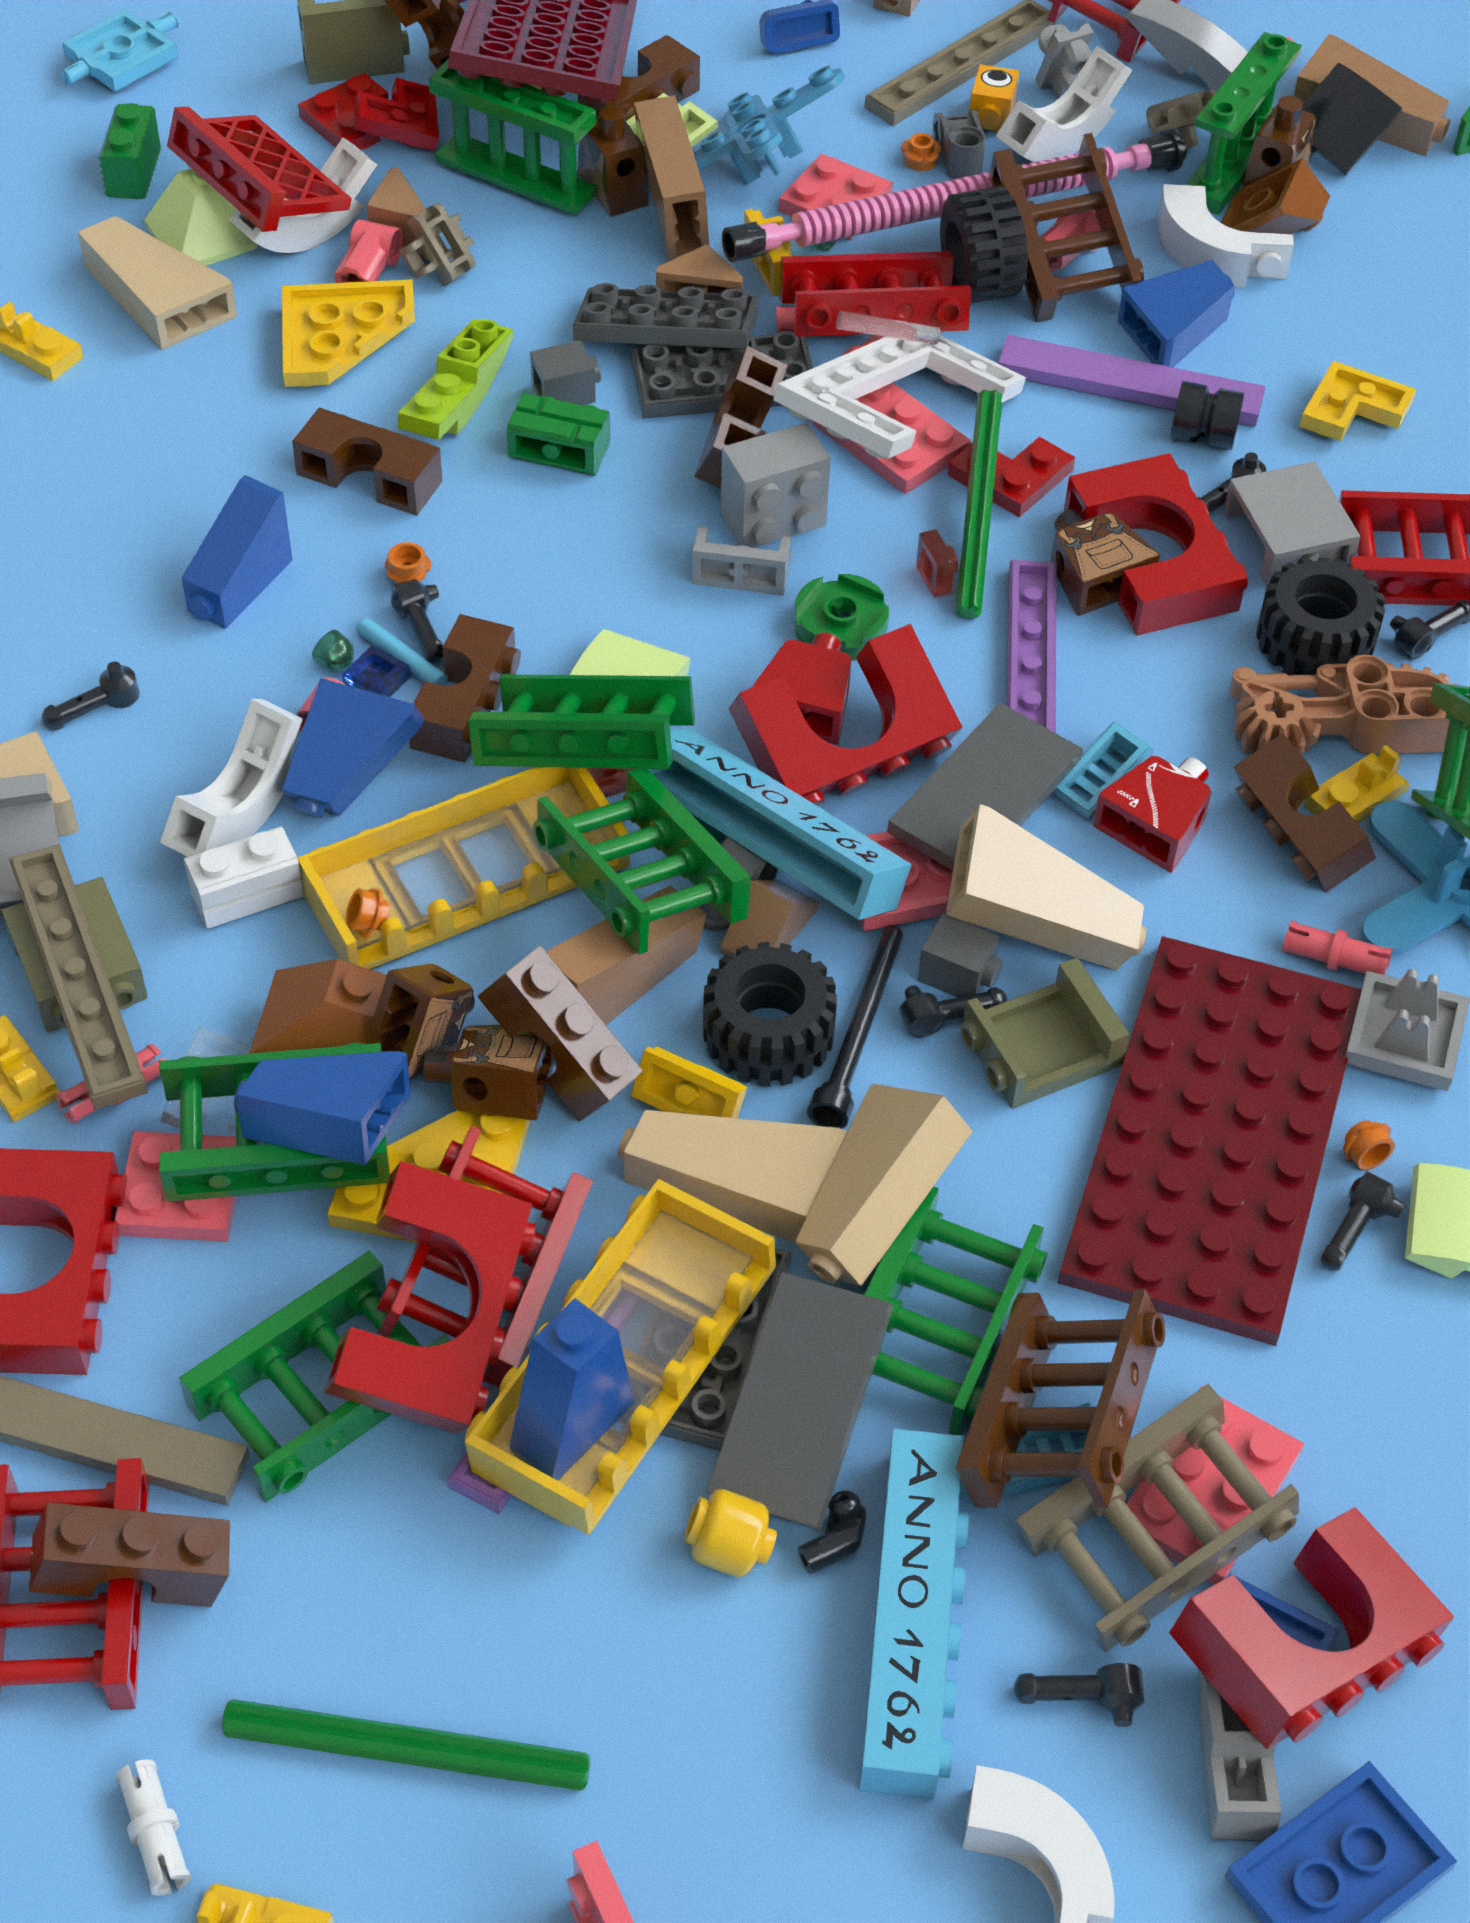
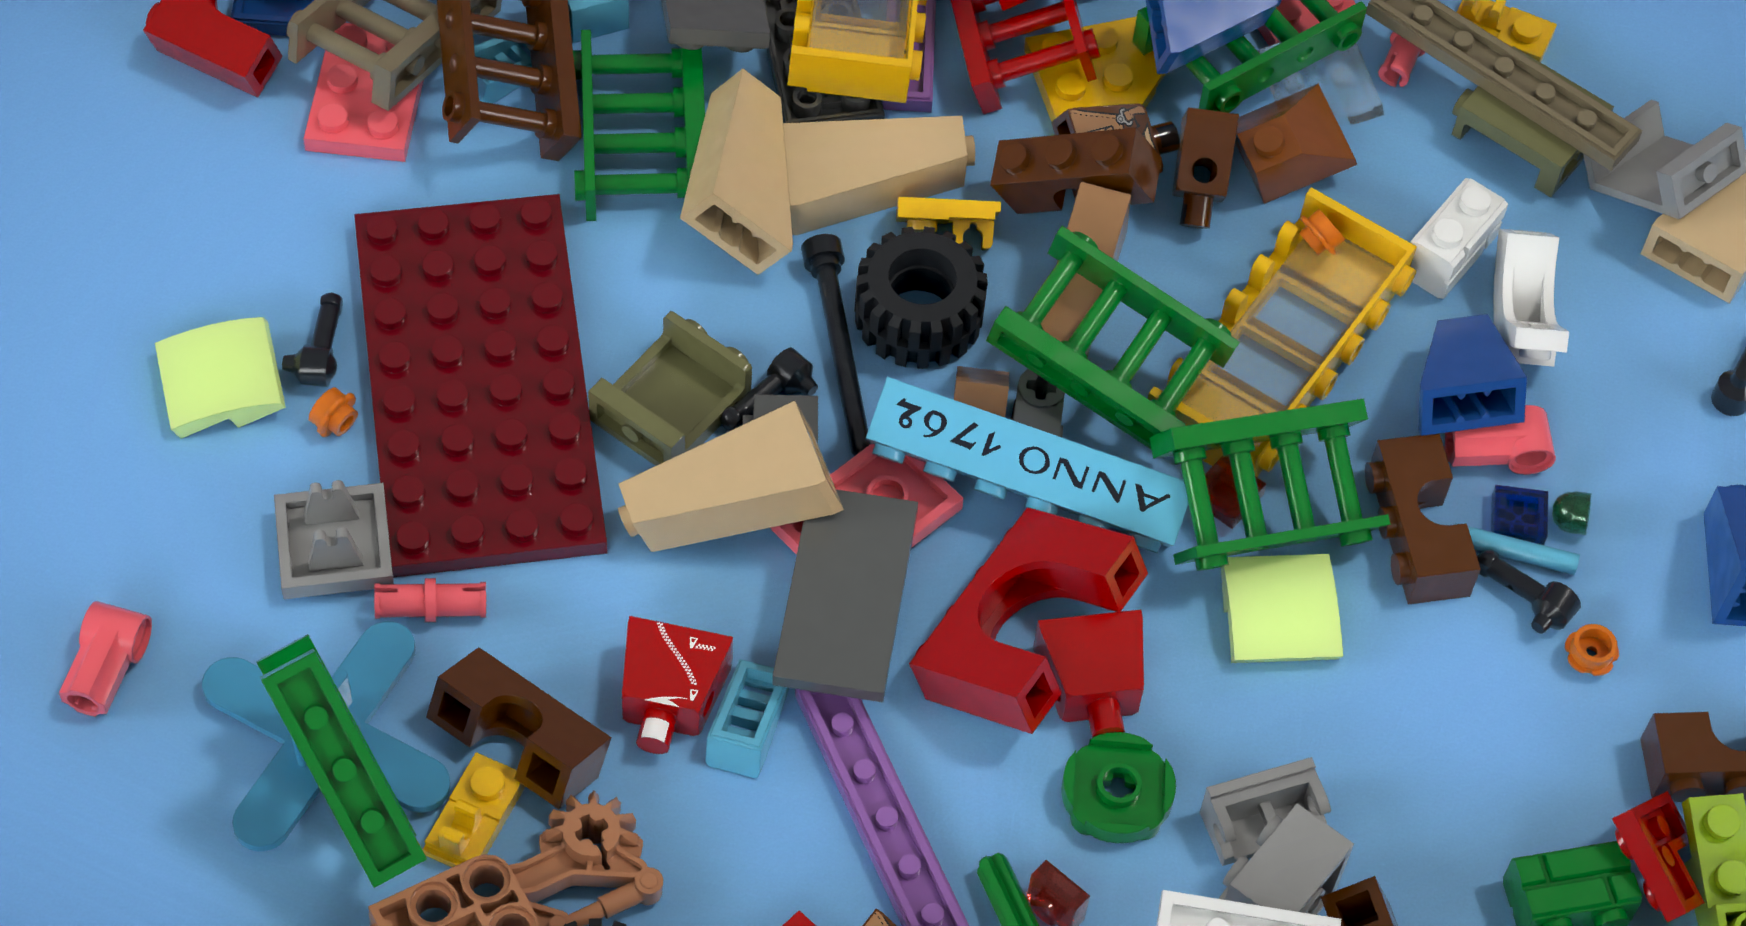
camera: 150 degrees right, 5 degrees up
none -> red plate [1612,791,1705,922]

